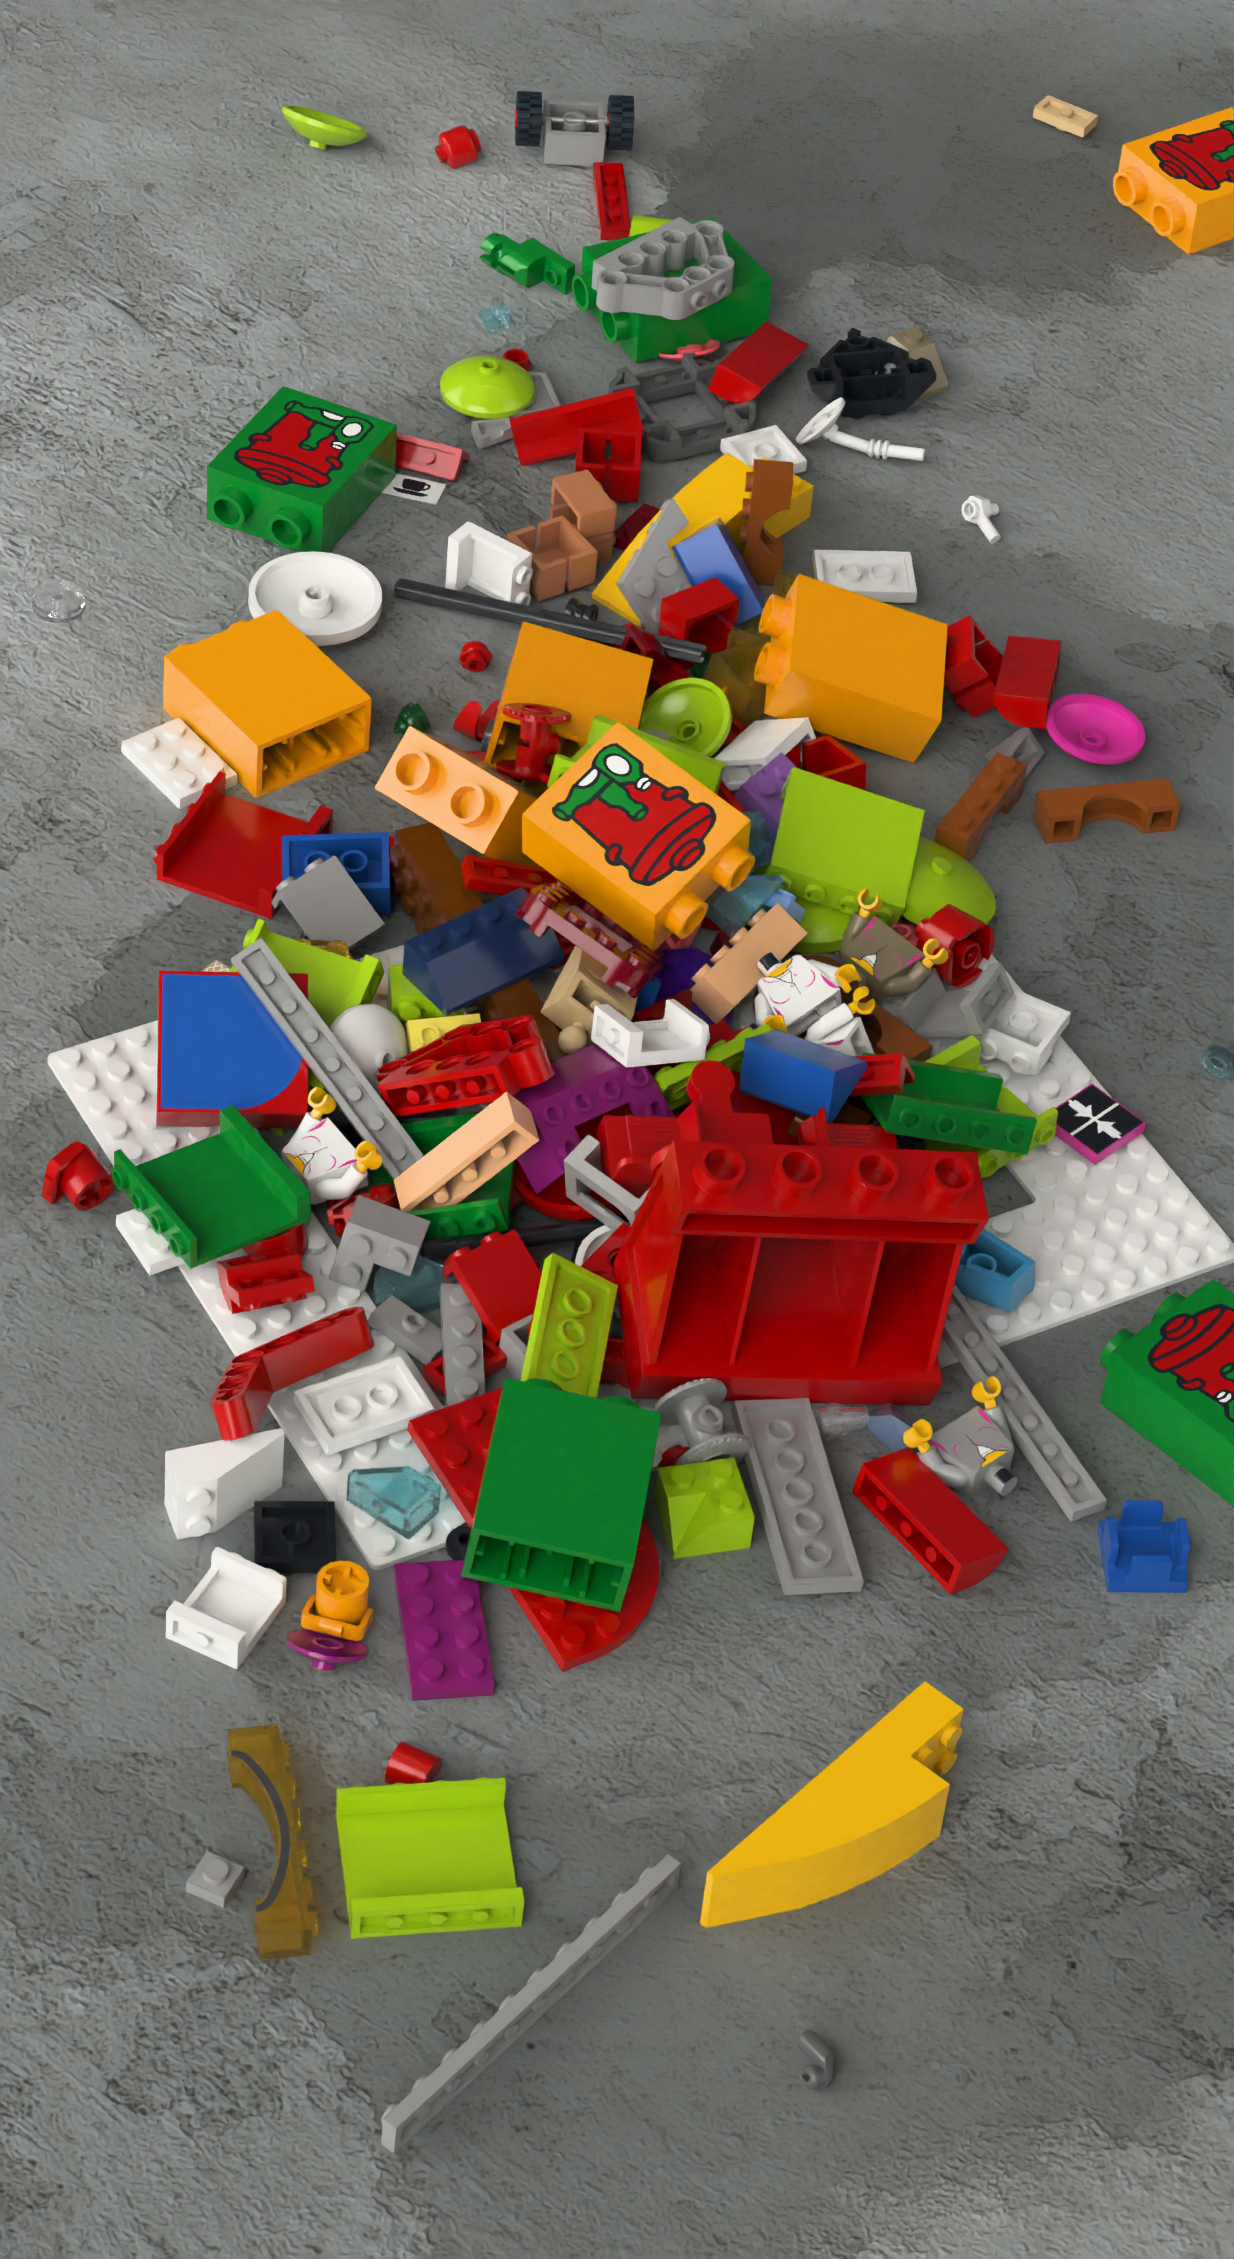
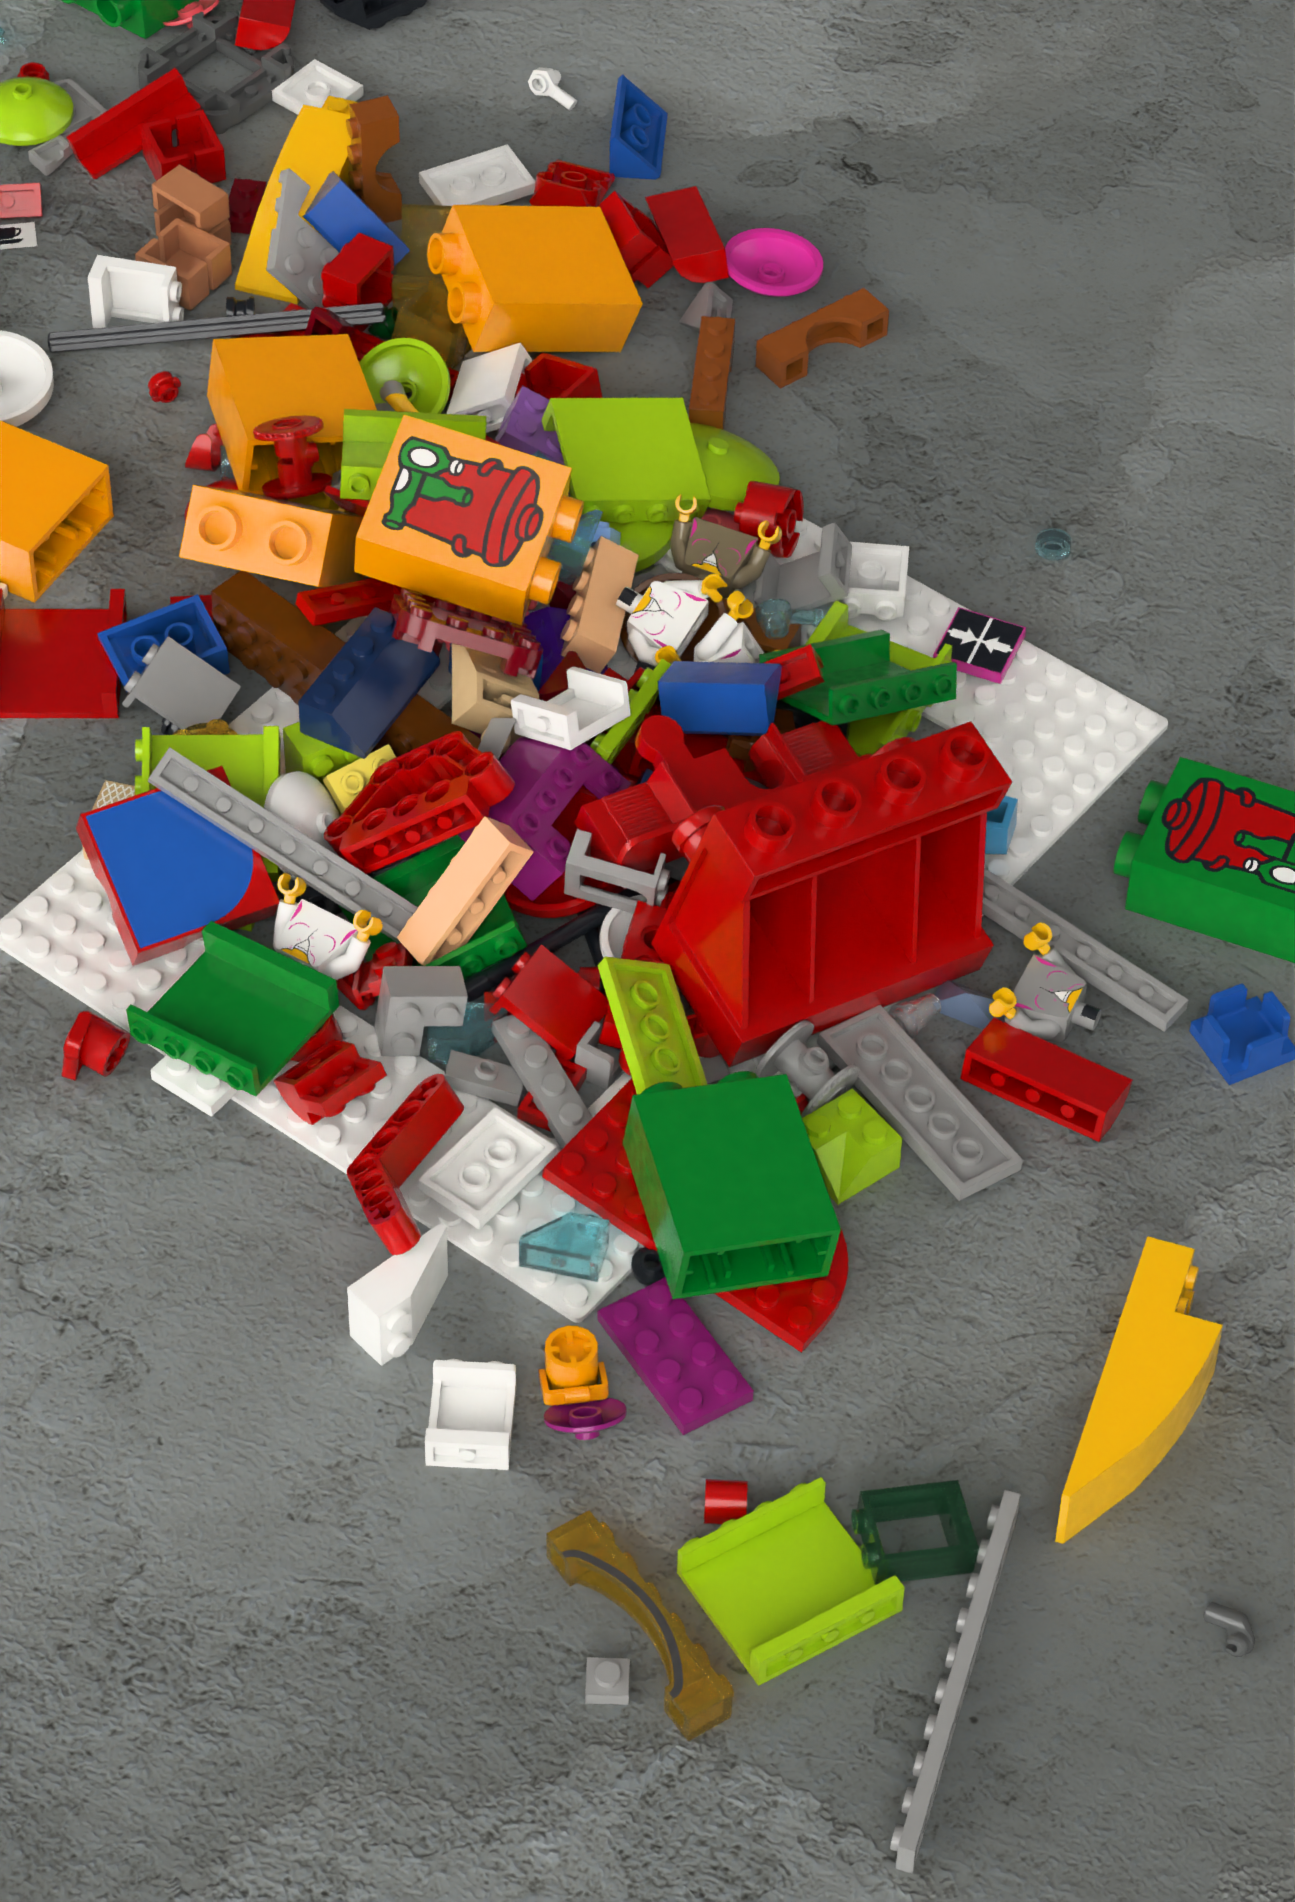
camera: 20 degrees left, 5 degrees up
black plate [254,1501,336,1573] -> none
dark green plate [394,703,431,735] -> none
white dish [796,397,925,461] -> none
none -> arm [380,380,419,413]
none -> light grey sticker [478,718,516,759]
none -> red slope [529,159,615,207]
none -> blue slope [610,75,668,180]
none -> clear light blue bar [755,599,824,639]
none -> clear green window [851,1480,979,1585]

